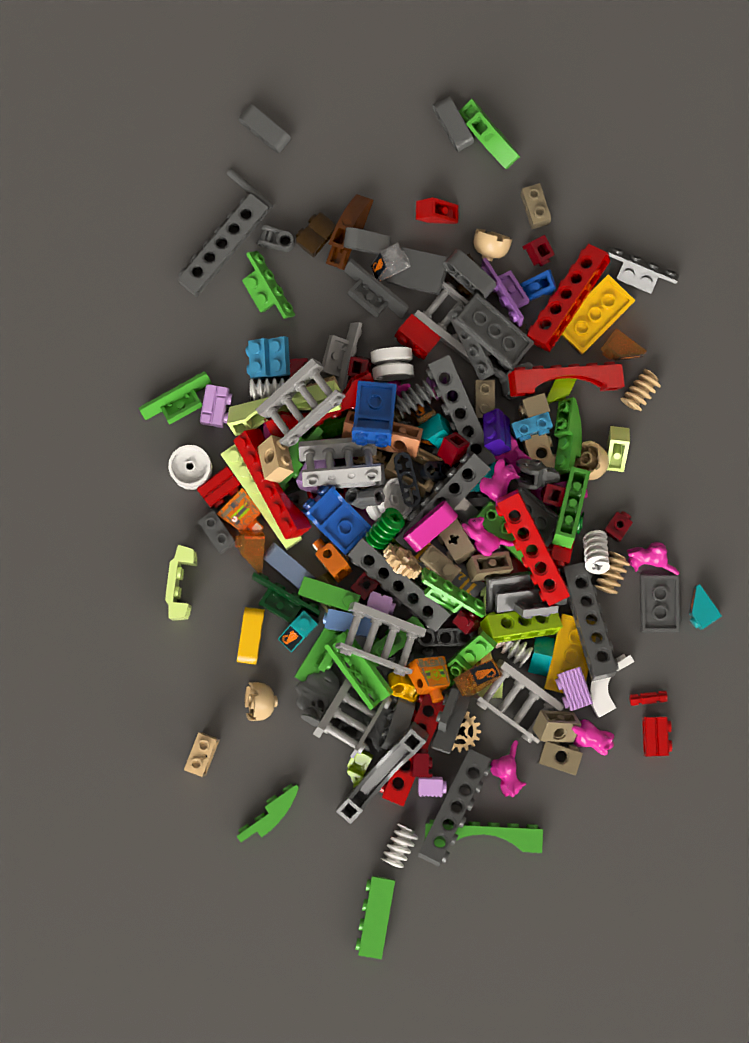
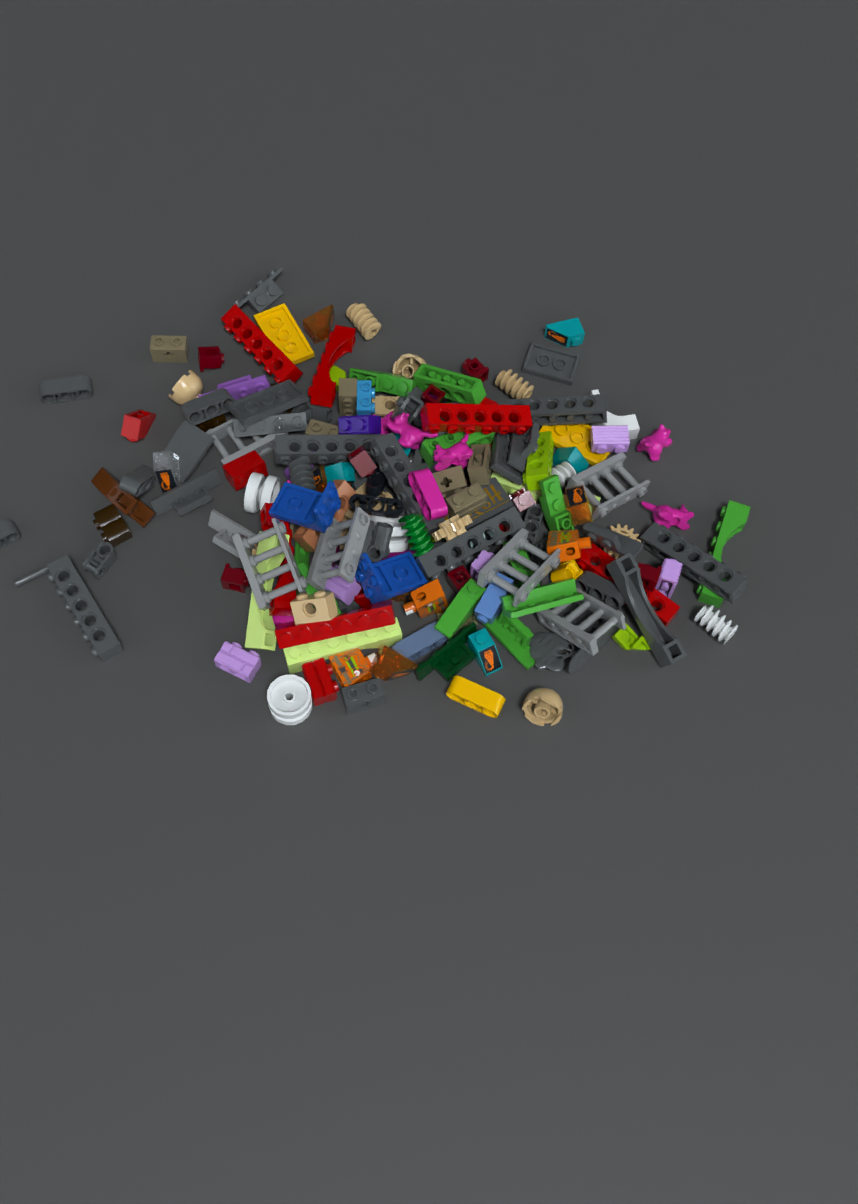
camera: 75 degrees left, 20 degrees down
bright green bracket [139,371,212,424] -> none
yellowish green plate [165,545,197,620] -> none
tan window [184,733,220,777] -> none
bright green slope [237,783,299,842] -> none
bright green bracket [242,251,295,319] -> none
dark azure plate [246,336,290,380] -> none
white piece [250,378,285,401] -> none
dark red brick [347,356,373,377] -> none
bright green brick [355,875,395,960] -> none
bright green bracket [421,567,485,618] -> none
bright green slope [459,99,520,169] -> none
blue slope [520,270,556,302] -> none
dark tan brick [532,710,581,743] -> none
dark tan brick [537,741,583,776] -> none
white piece [583,530,610,574] -> none
yellowish green slope [606,426,630,472] -> none
dark pink animal [627,542,679,575] -> none
red axle [629,691,668,706] -> none
red brick [642,717,672,757] -> none

